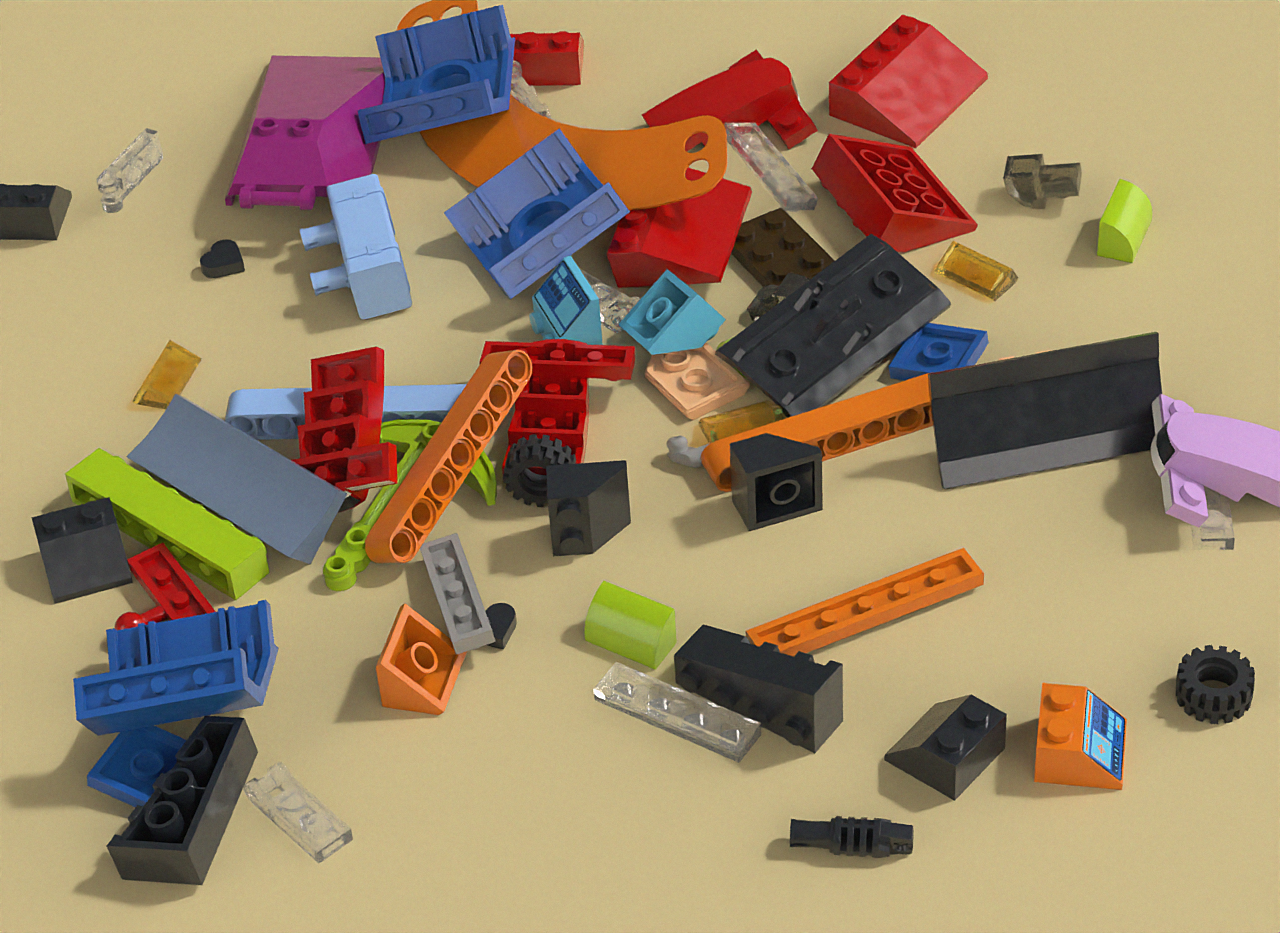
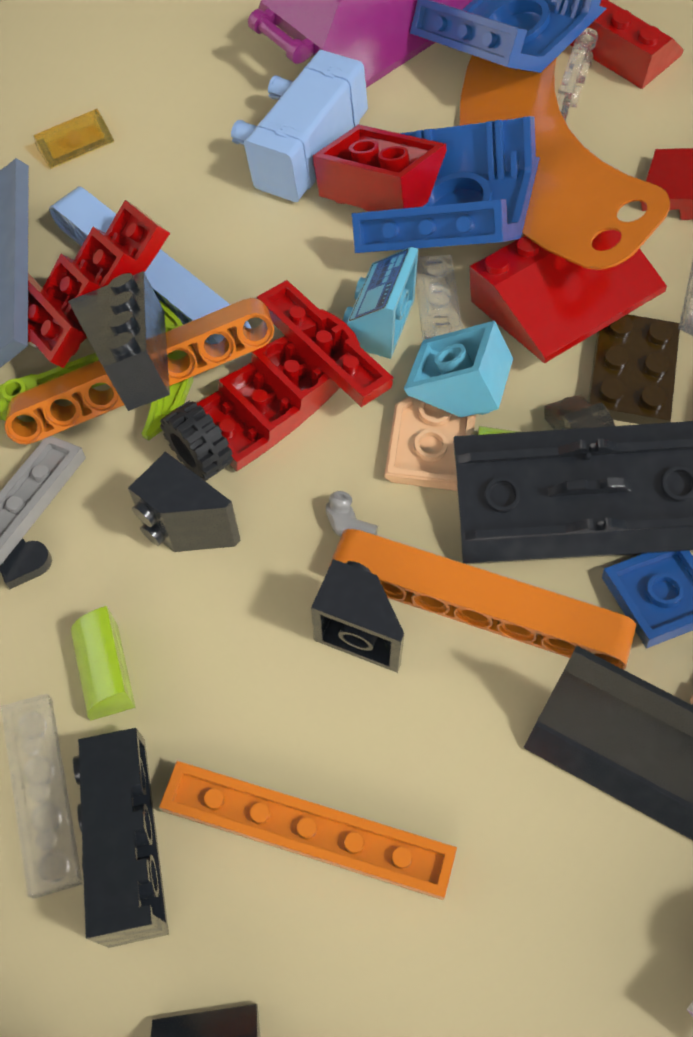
camera: 40 degrees right, 20 degrees up
black tile [200,239,245,278] -> none
clear yellow slope [698,400,784,444] -> none
none -> black wedge [68,271,170,411]
none -> red slope [312,124,447,212]

